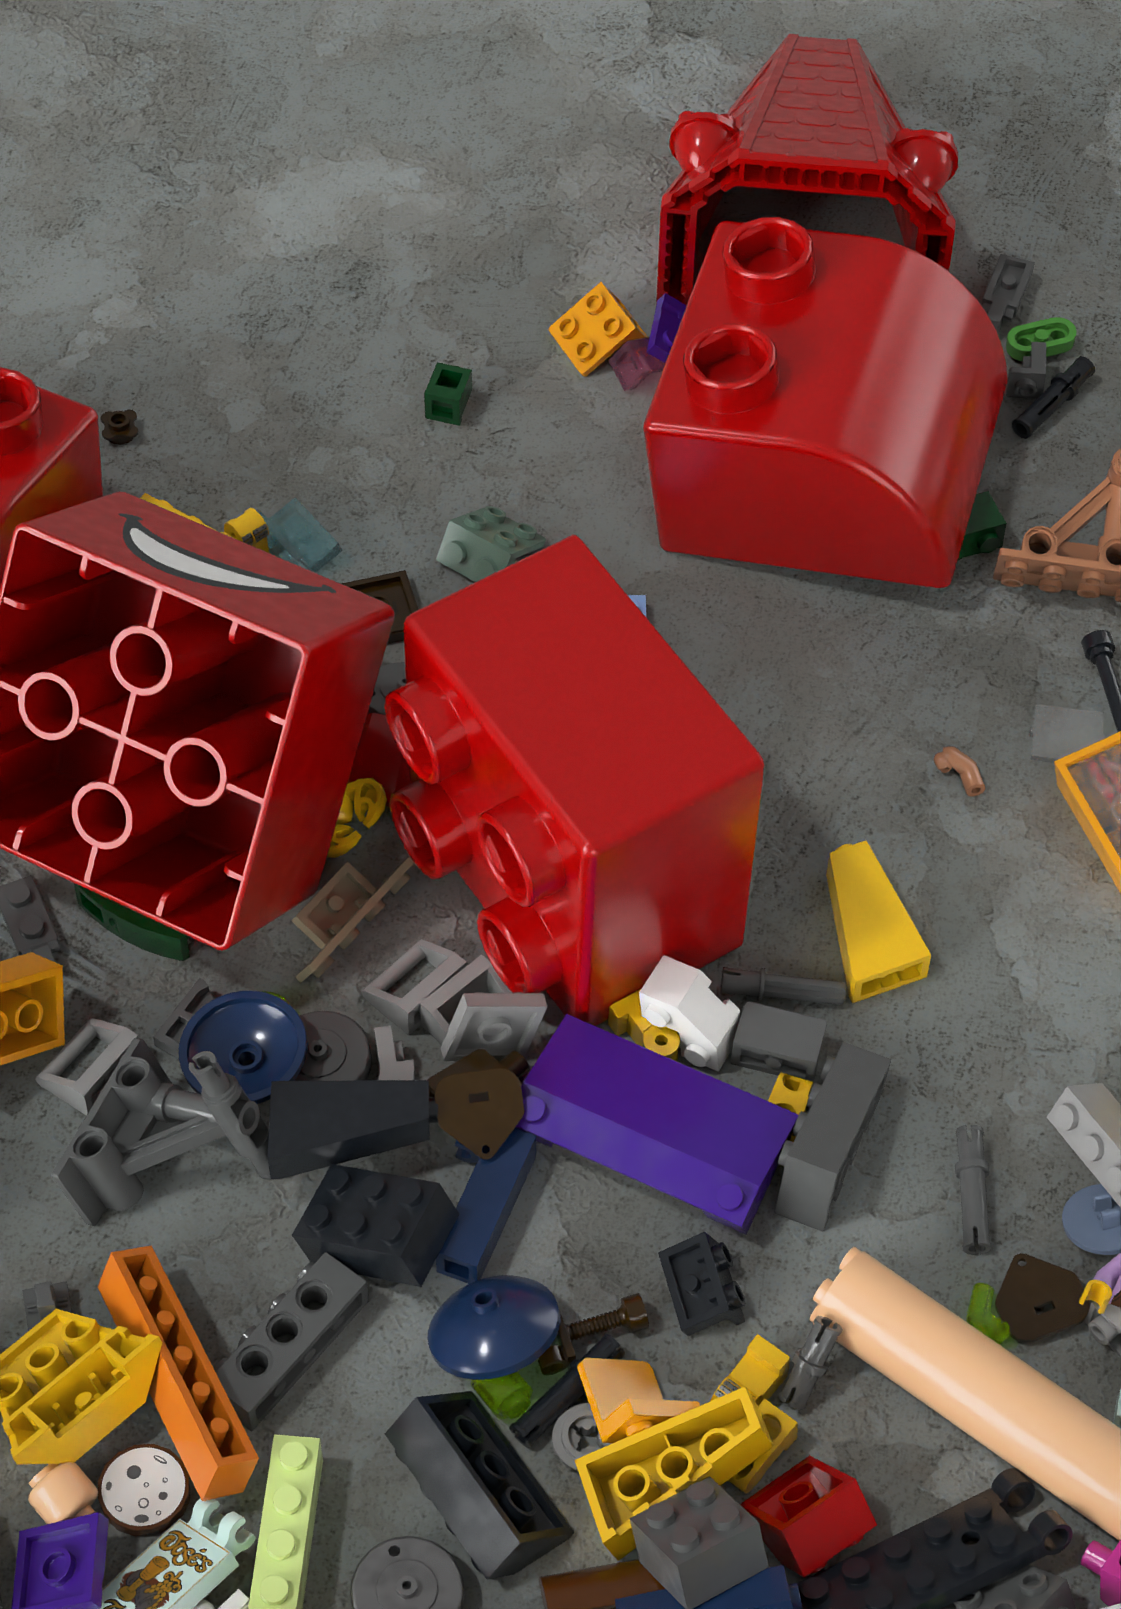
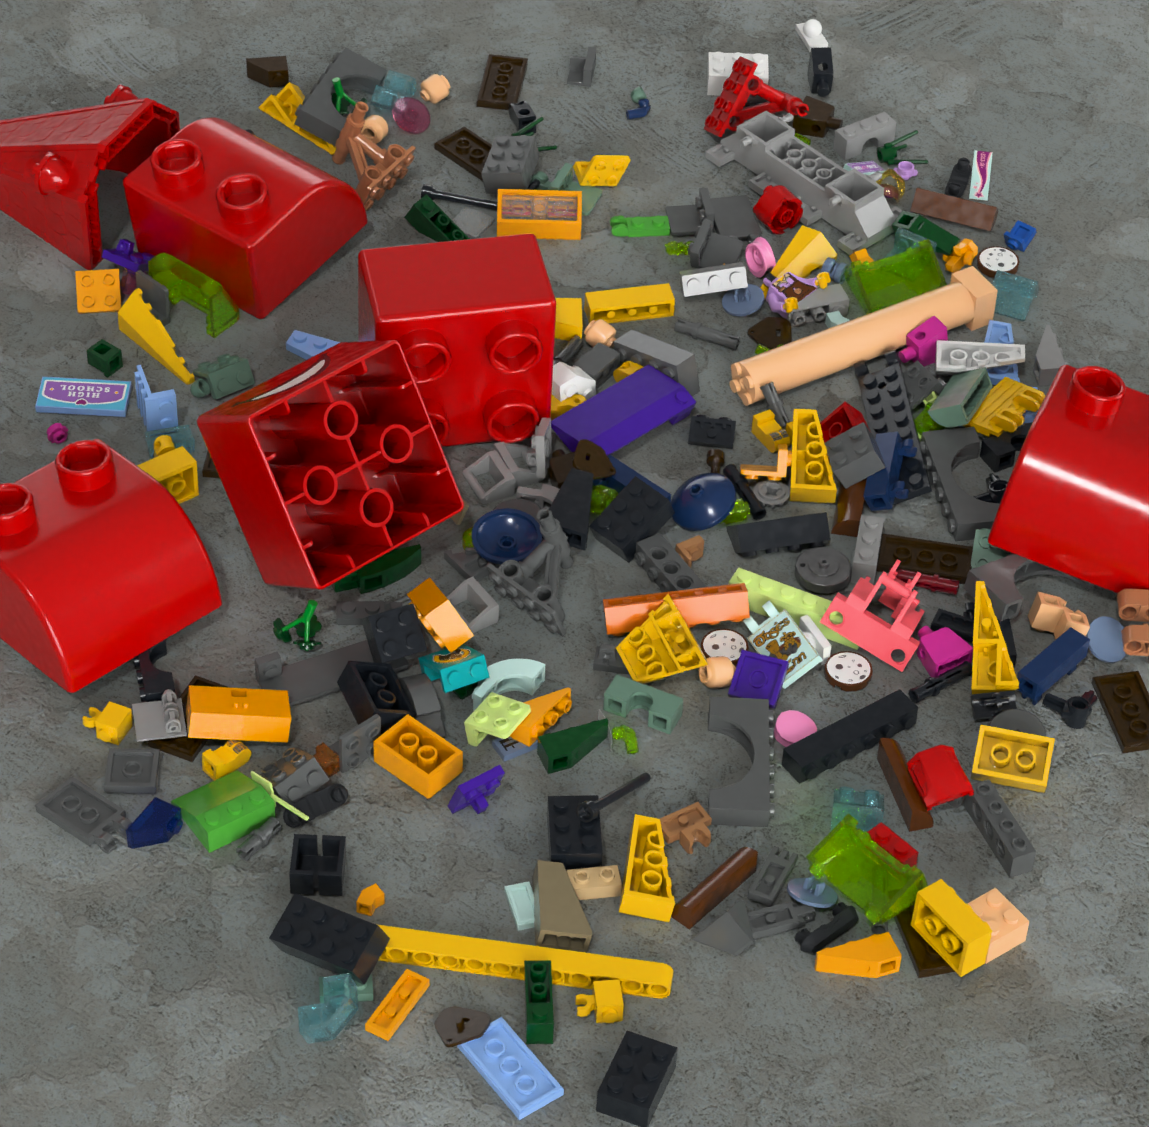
camera: 70 degrees left, 10 degrees down
none -> tile [35,377,132,417]
none -> dark pink plate [47,423,68,444]
none -> yellow wedge [118,288,195,385]
none -> light blue plate [134,365,178,434]
none -> dark grey bracket [135,270,170,326]
none -> clear neon green windscreen [148,253,240,338]
none -> sand green hinge [190,378,210,398]
none -> dark green slope [404,194,470,242]
none -> yellow brick [584,283,675,324]
none -> light nougat head [584,319,616,348]
none -> clear neon green head [591,485,618,515]
none -> medium nougat bracket [675,535,704,568]

